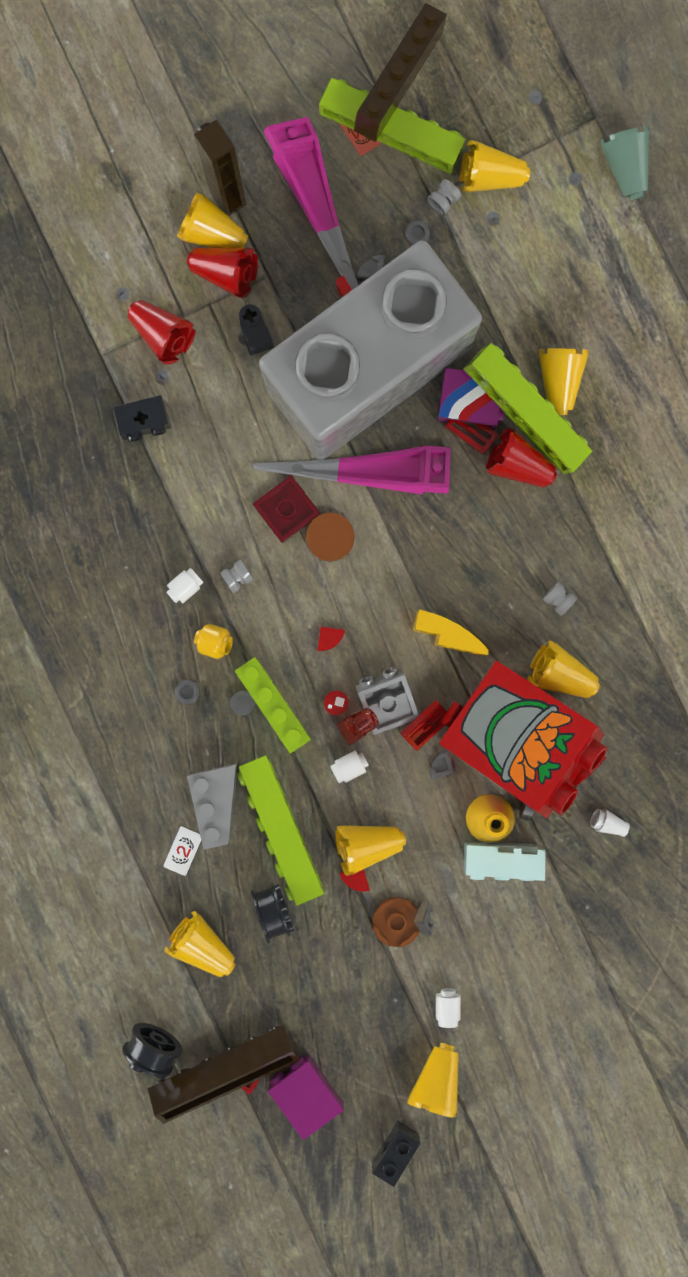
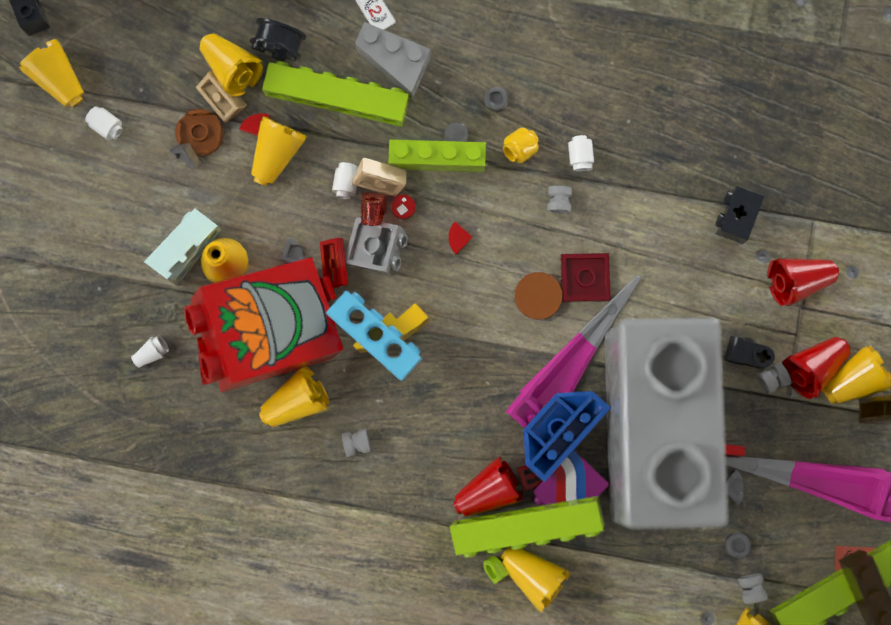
camera: 125 degrees right, 5 degrees down
none -> tan slope [196,71,247,123]
none -> yellow cone [200,33,263,97]
none -> medium azure brick [326,291,422,382]
none -> tan slope [352,158,406,197]
none -> lime tile [483,556,510,584]
none -> blue wedge [523,391,611,482]
none -> light grey wheel [757,363,791,395]

